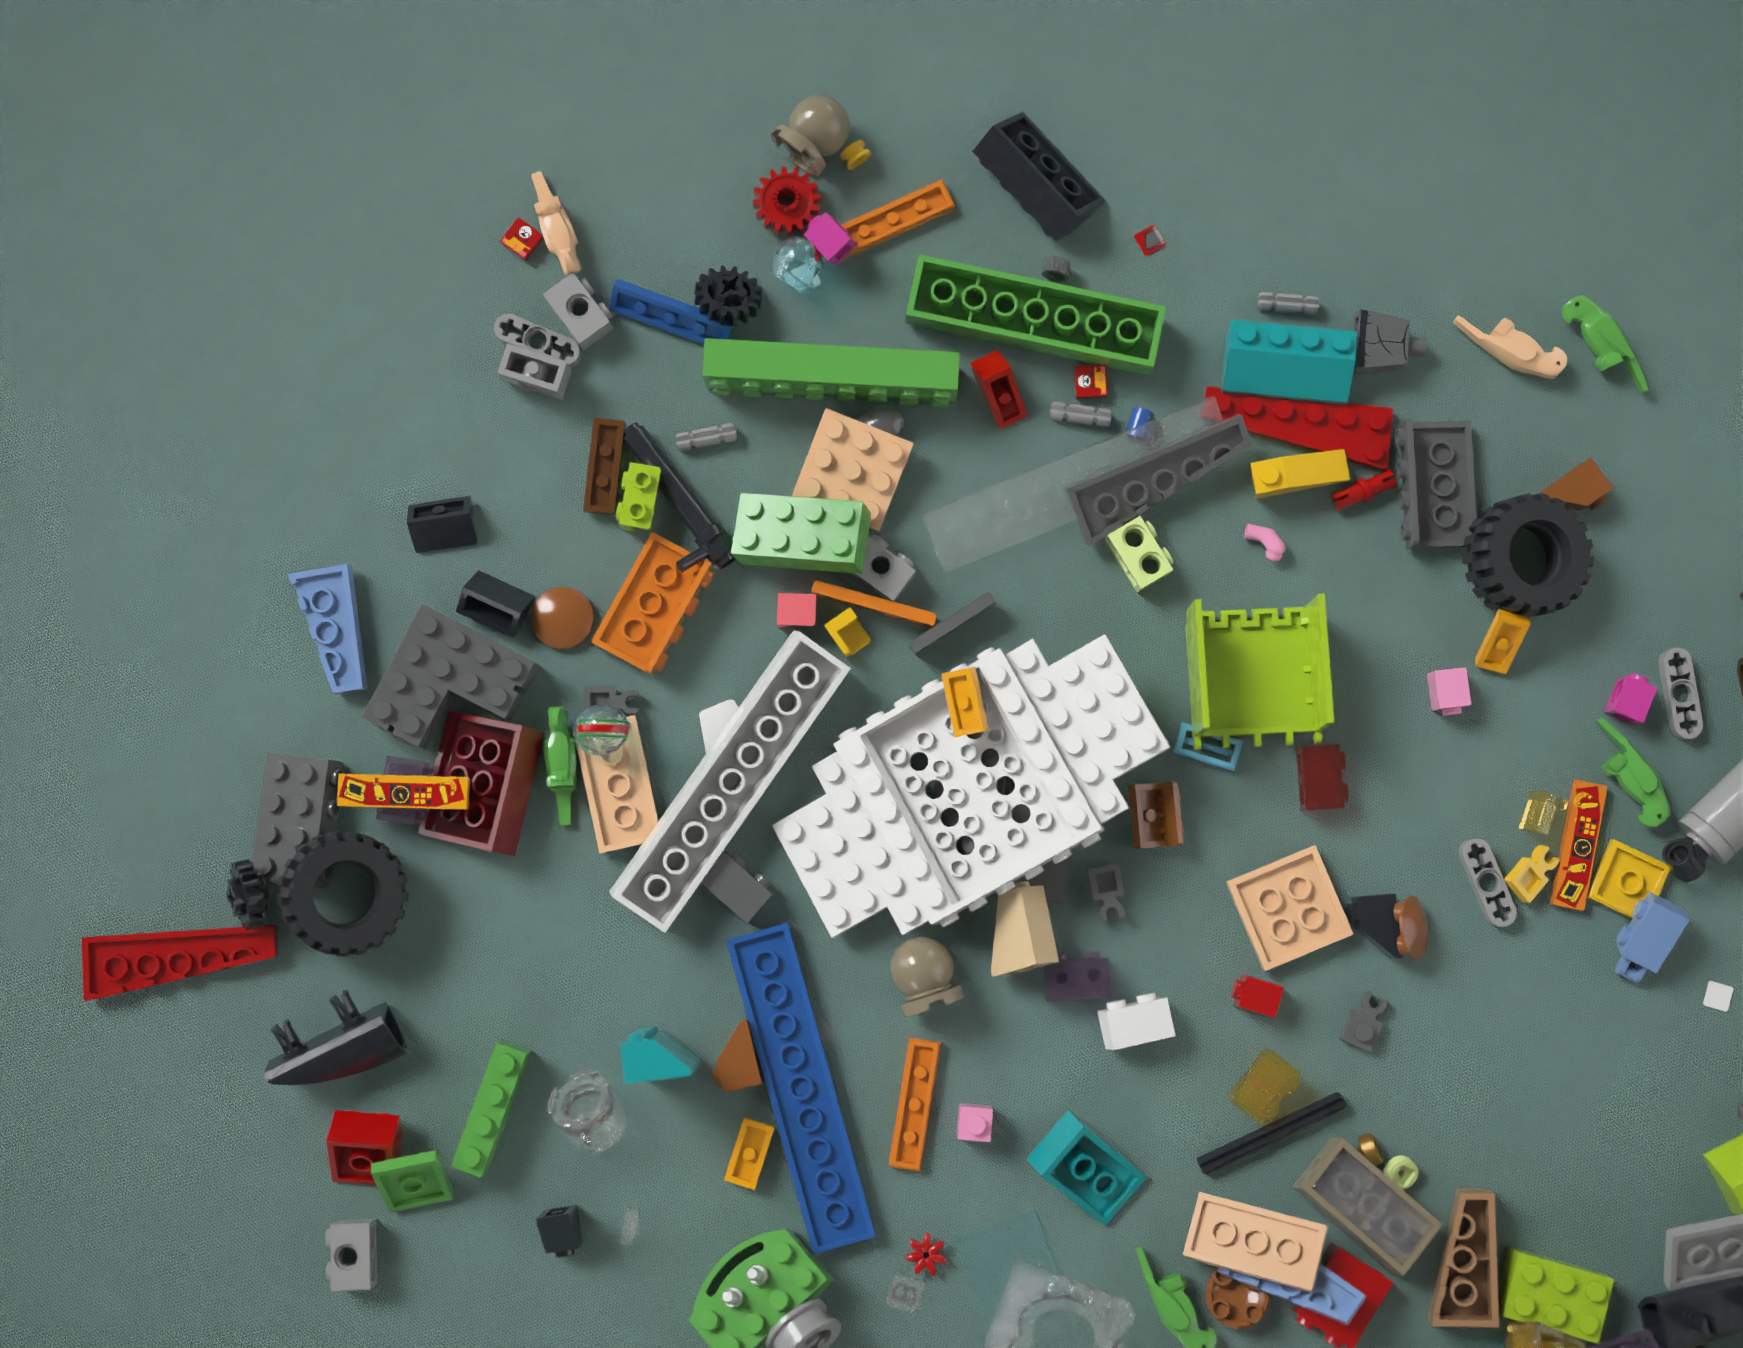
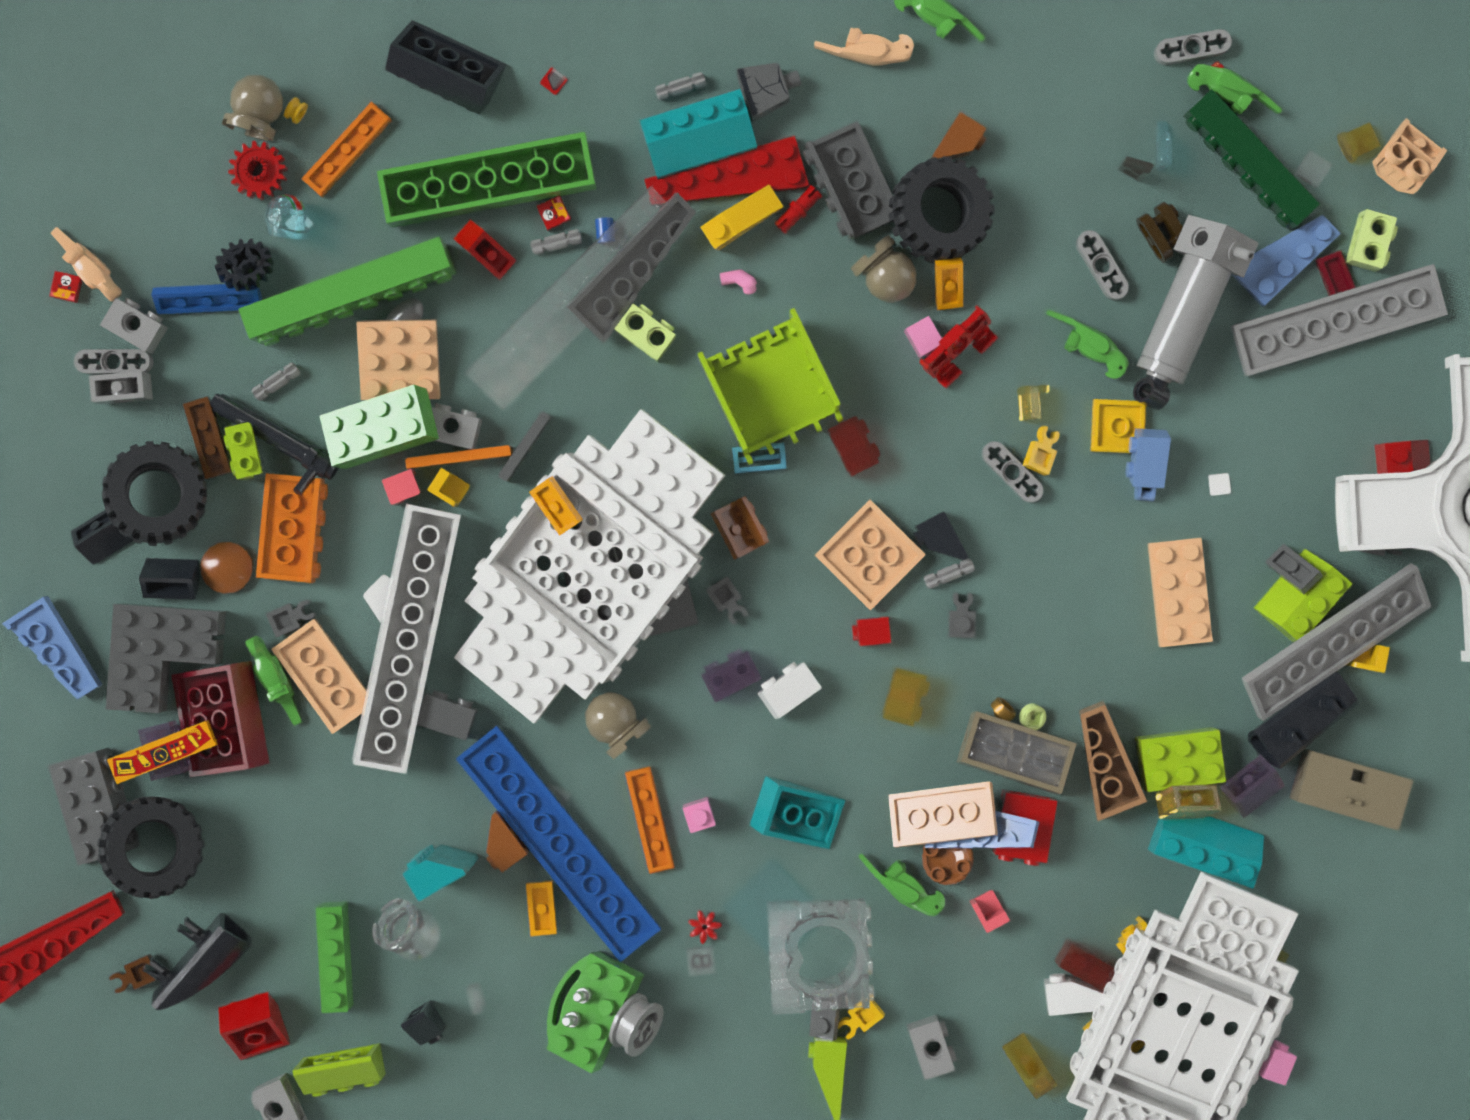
camera: 20 degrees left, 5 degrees up
black gear [226,859,269,931] -> none
bright green plate [371,1150,453,1213] -> none
clear light blue helmet [573,704,629,756] -> none
dark pink brick [803,212,858,266] -> none
tan slope [991,881,1059,977] -> none
dark grey axle [1041,256,1071,282] -> none
black axle [1197,1092,1347,1174] -> none
dark orange dish [1394,895,1429,960] -> none
tile [1550,779,1608,911] -> none
dark pink brick [1604,673,1658,725] -> none
none -> black tyre [102,441,207,546]
none -> reddish brown plate [109,954,156,993]
none -> lime slope [292,1043,386,1097]
none -> dark tan tile [851,235,917,303]
none -> red piece [919,305,998,389]
none -> light grey axle [924,559,975,589]
none -> light nougat plate [1147,538,1213,647]

